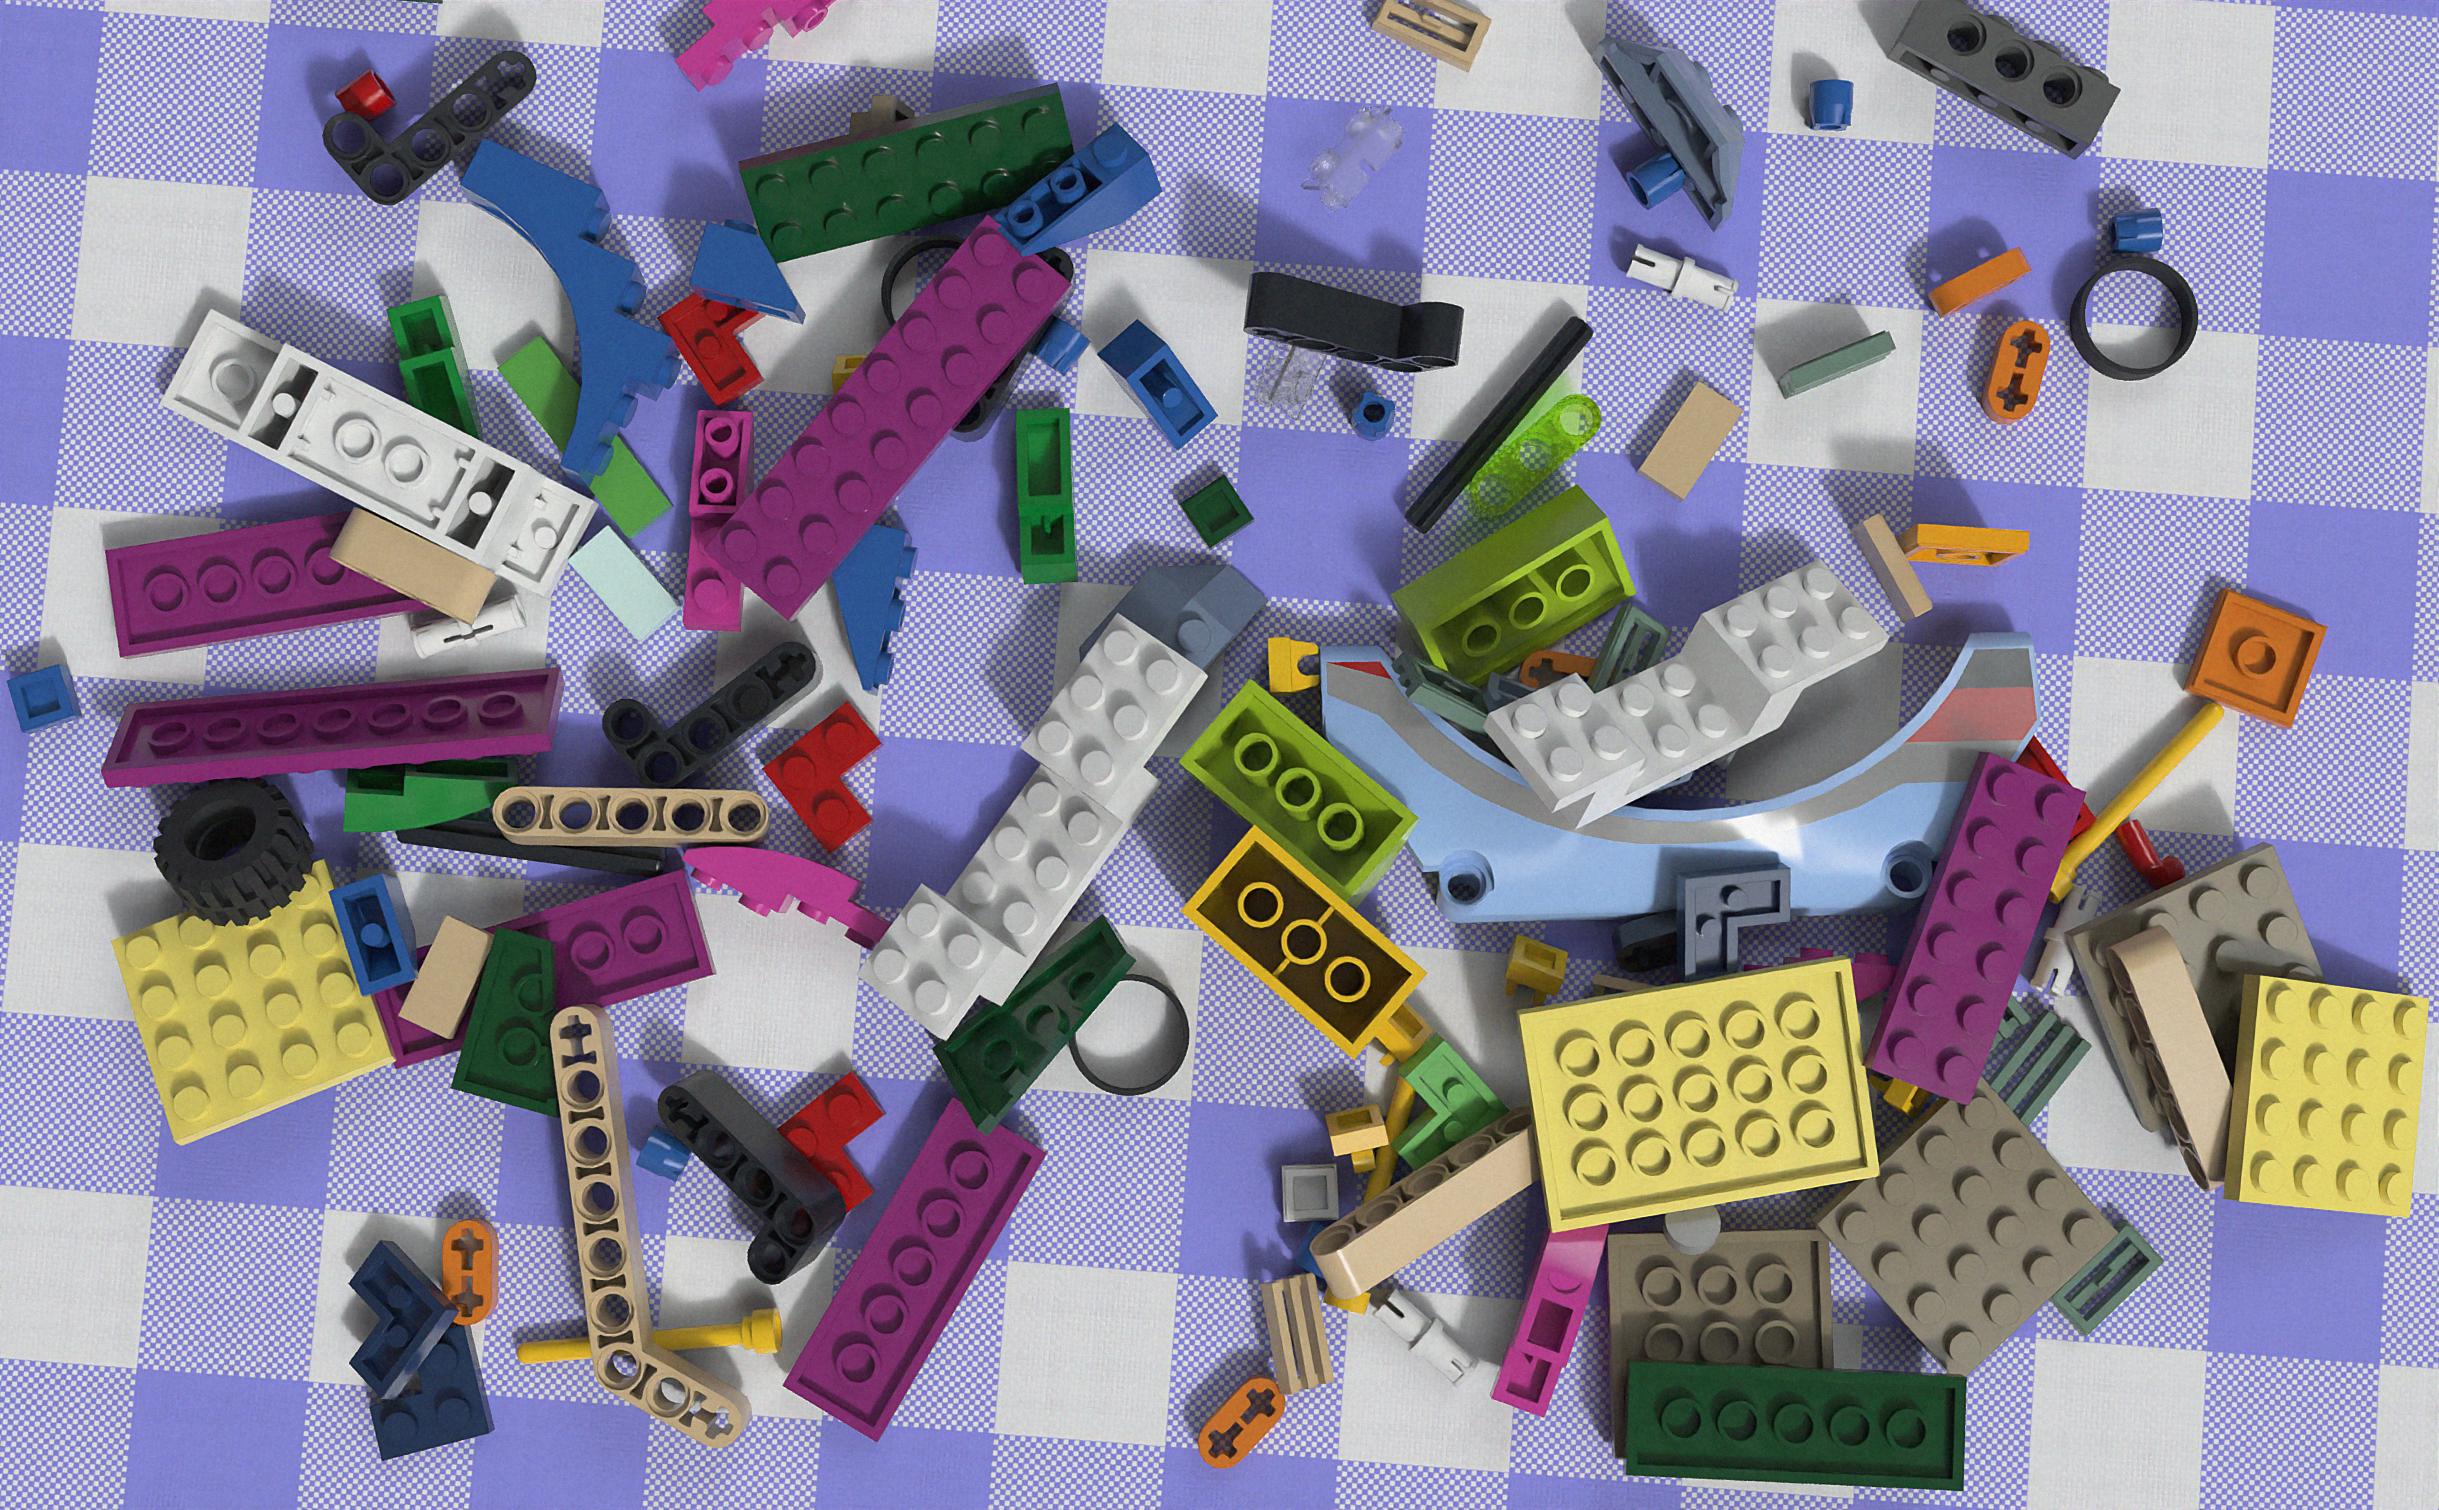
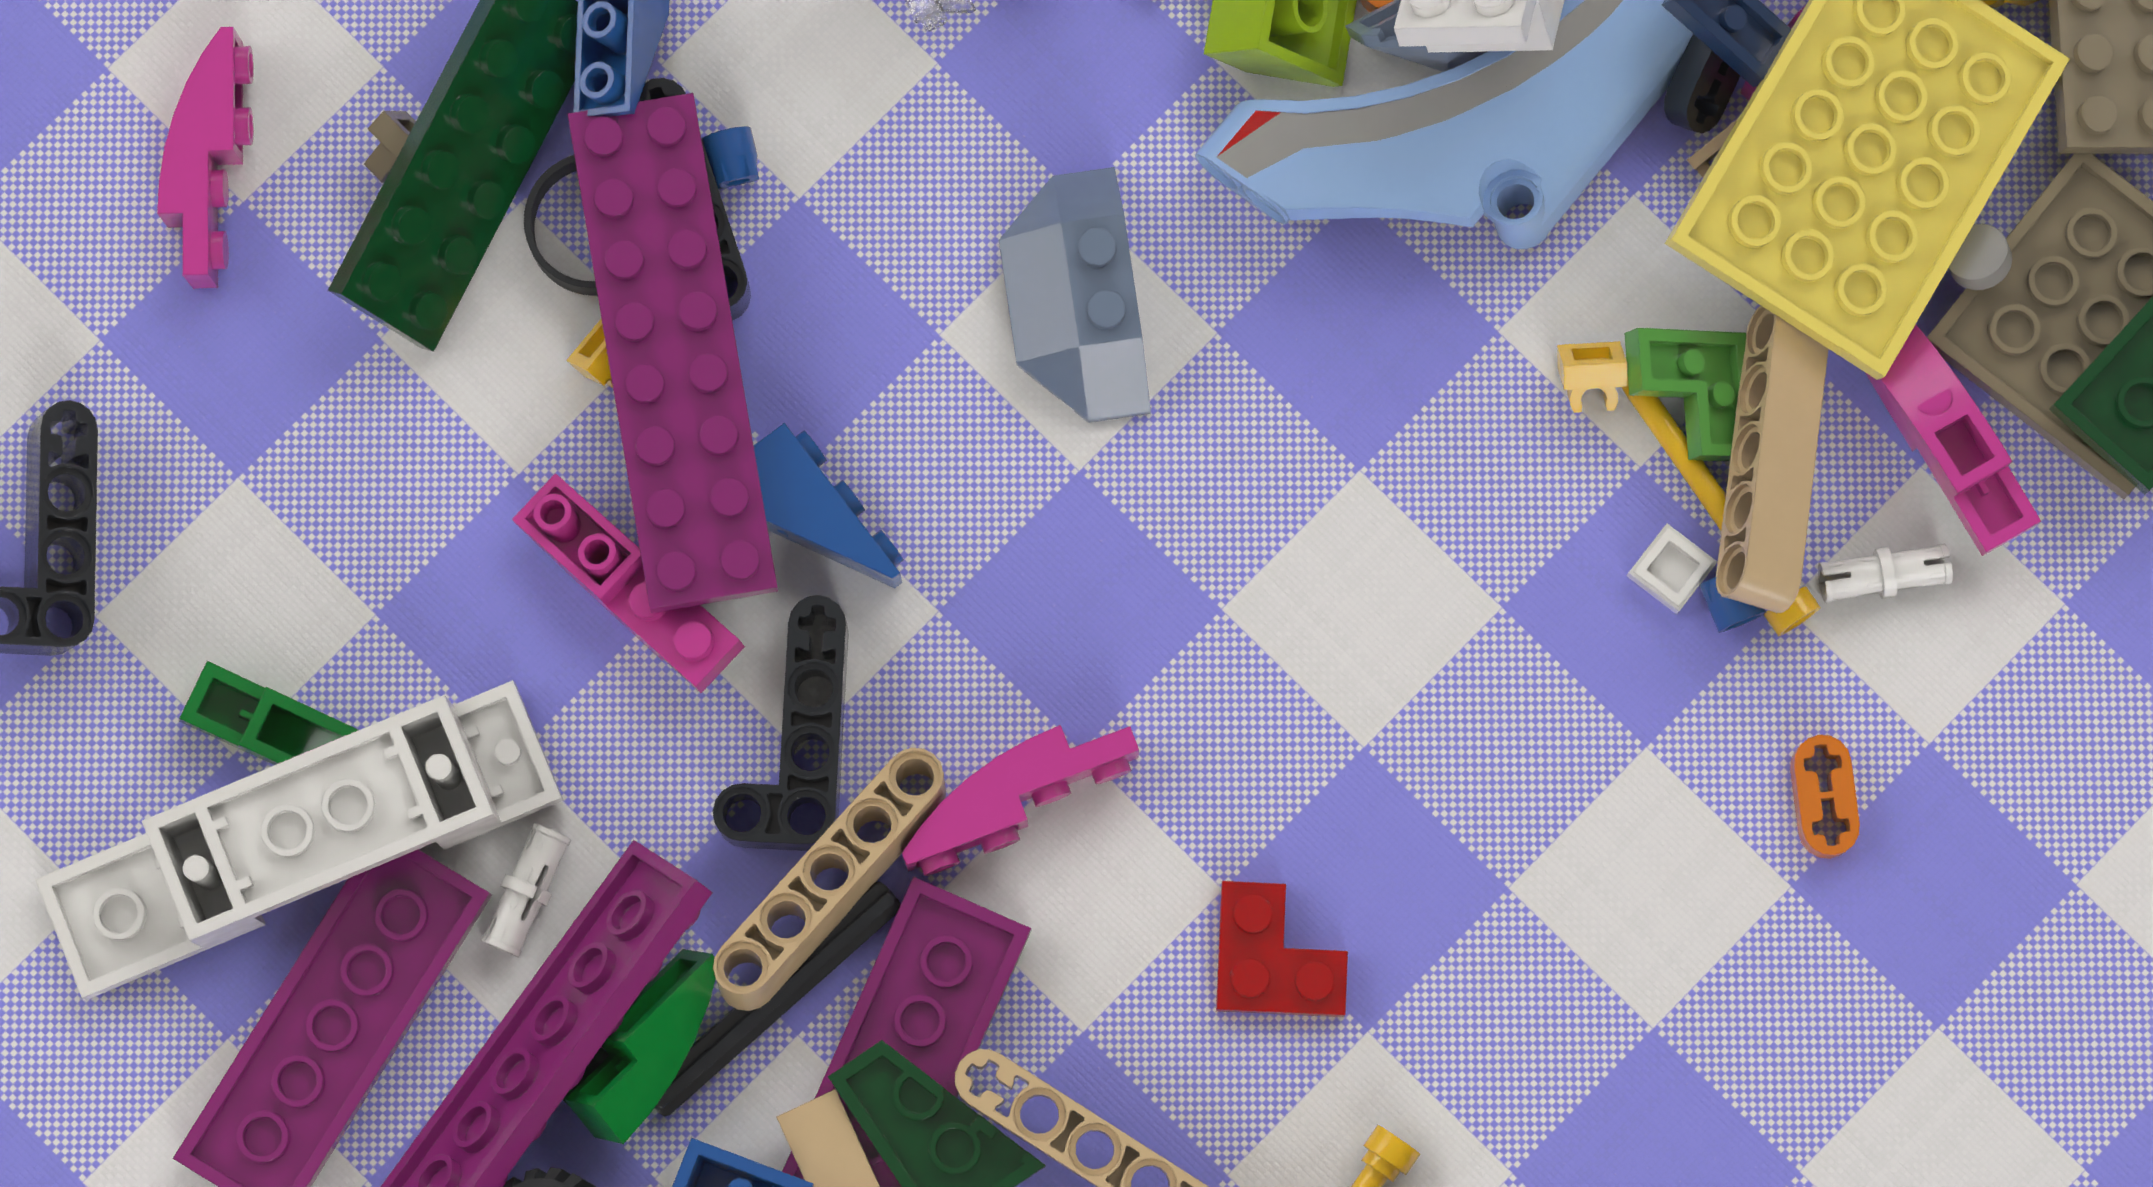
camera: 50 degrees left, 5 degrees down
tan beam [328,507,497,626] -> none
blue arch [459,138,682,488] -> none
bright green tile [497,335,674,539] -> none
light aqua tile [567,525,682,643] -> none
blue hose [636,1125,693,1182] -> none
red plate [657,292,766,410] -> none
black beam [658,1069,846,1285] -> none
blue slope [689,219,806,325] -> none
red plate [762,701,883,855] -> none
magenta plate [782,1096,1048,1442] -> none
white bracket [856,612,1209,1041] -> none
dark green wing [932,914,1137,1136] -> none
green slope [1015,408,1078,585] -> none
black tyre [1069,974,1190,1096] -> none
blue slope [1097,319,1218,451] -> none
lime slope [1178,678,1420,910] -> none
dark green tile [1179,474,1254,551] -> none
yellow brick [1181,824,1428,1060] -> none
tan tile [1260,1272,1334,1395] -> none
yellow tile [1268,637,1320,697] -> none
yellow tile [1325,1103,1389,1174] -> none
sand green tile [1391,652,1489,738] -> none
yellow tile [1504,933,1568,1007] -> none

